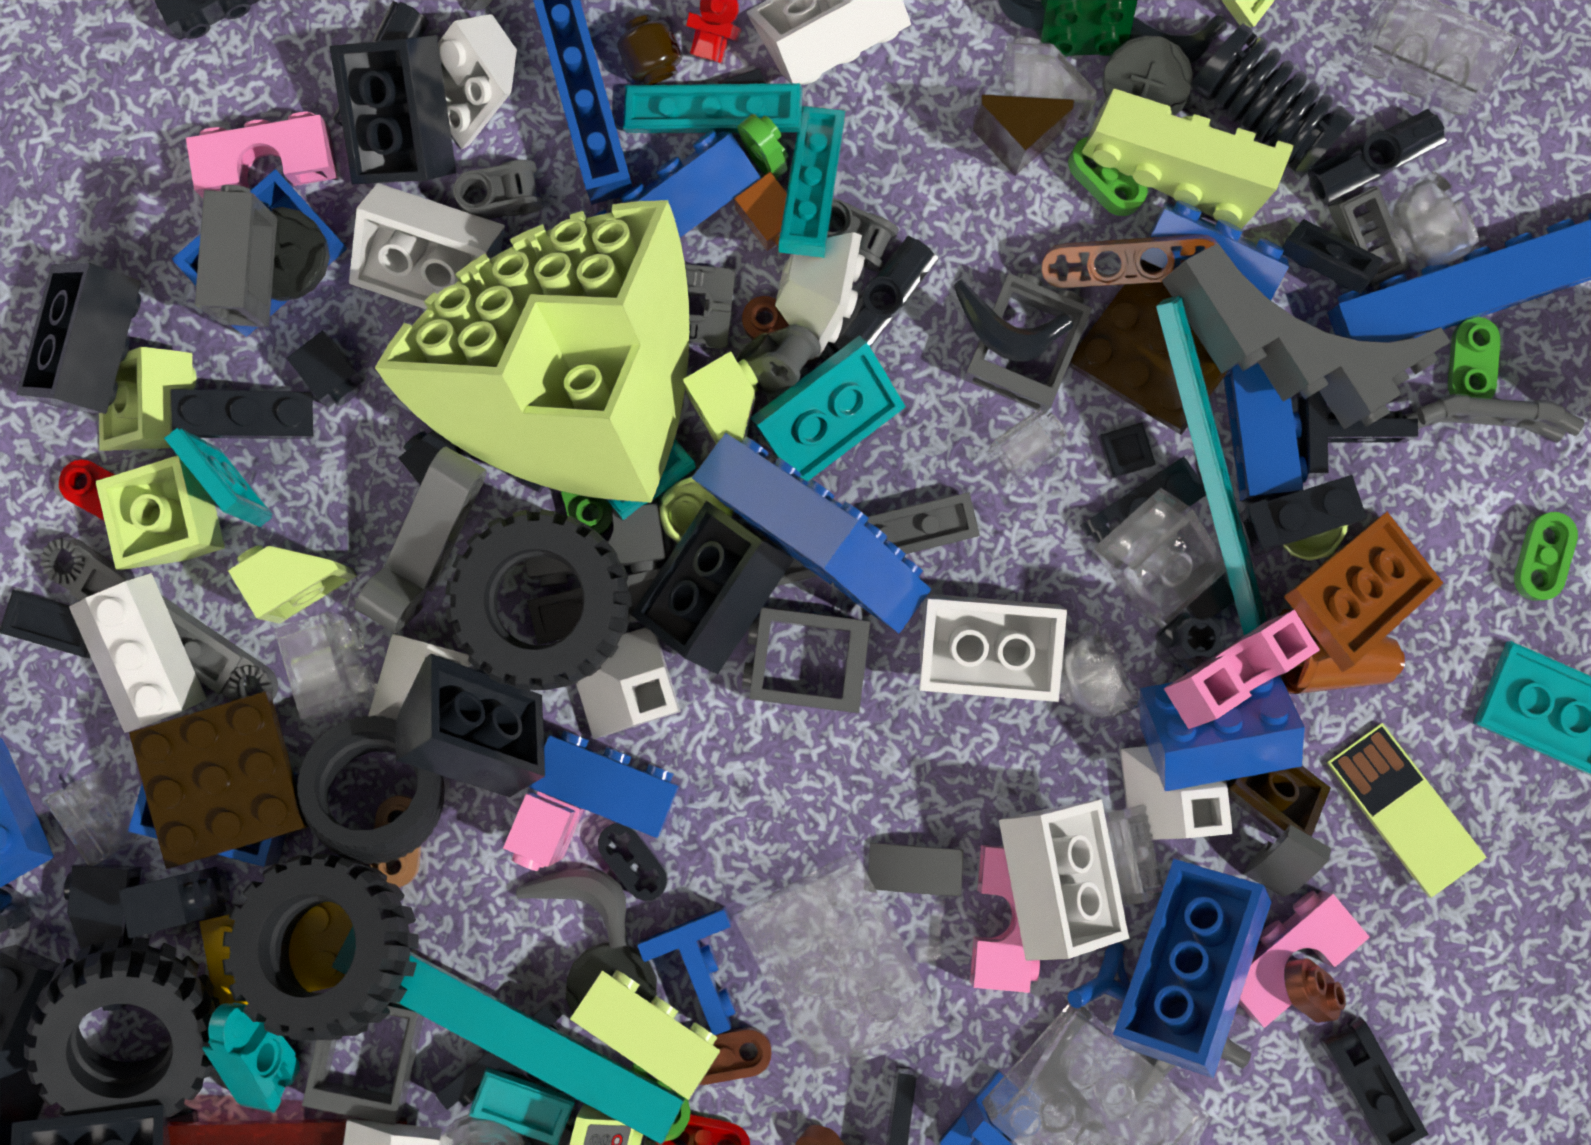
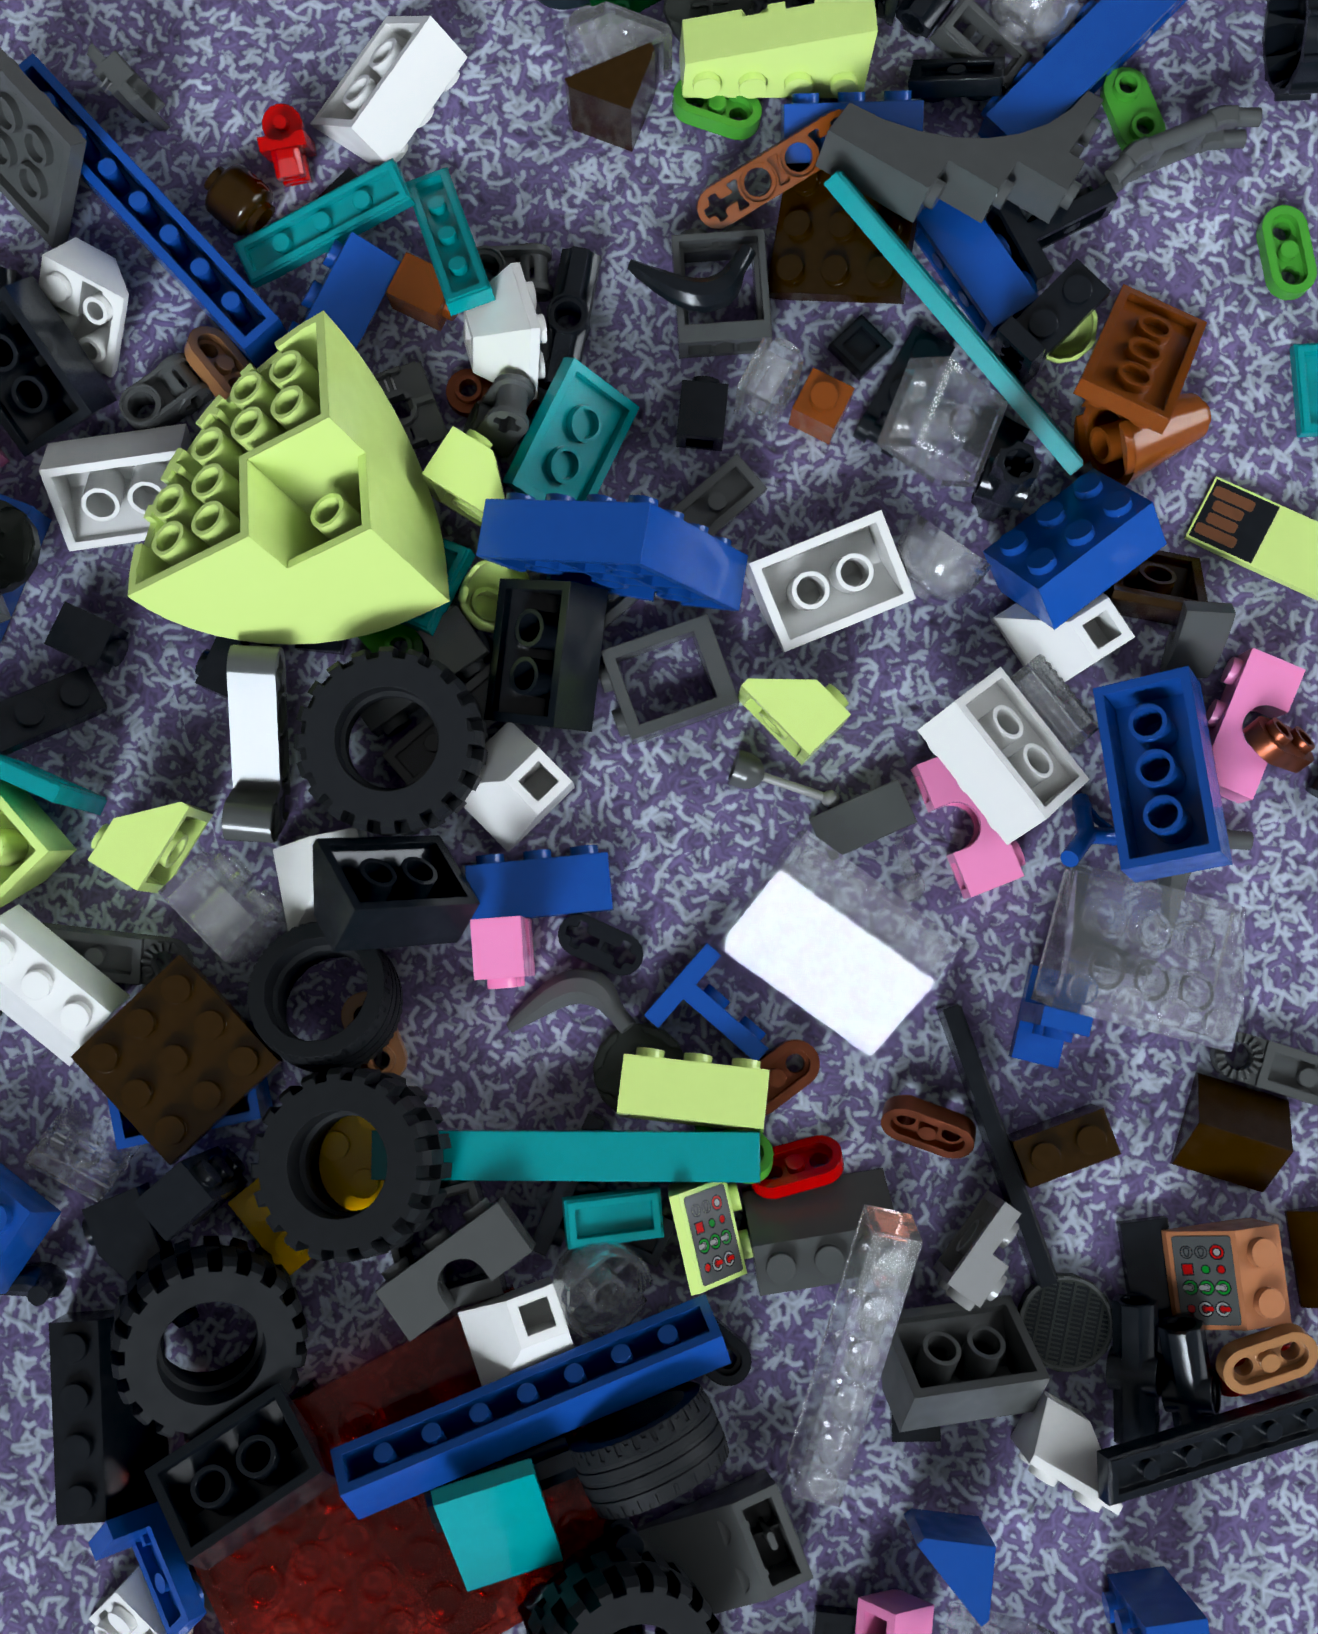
camera: 20 degrees left, 0 degrees up
teal piece [202,1002,300,1113] -> none
bright green plate [737,114,789,180] -> none
bright pink arch [1164,609,1320,729] -> none
none -> medium nougat plate [184,326,249,400]
none -> dark grey arch [375,1196,536,1342]
none -> black brick [676,376,729,451]
none -> hinge [727,749,840,808]
none -> yellowish green slope [738,678,851,765]
none -> dark orange brick [788,367,855,444]

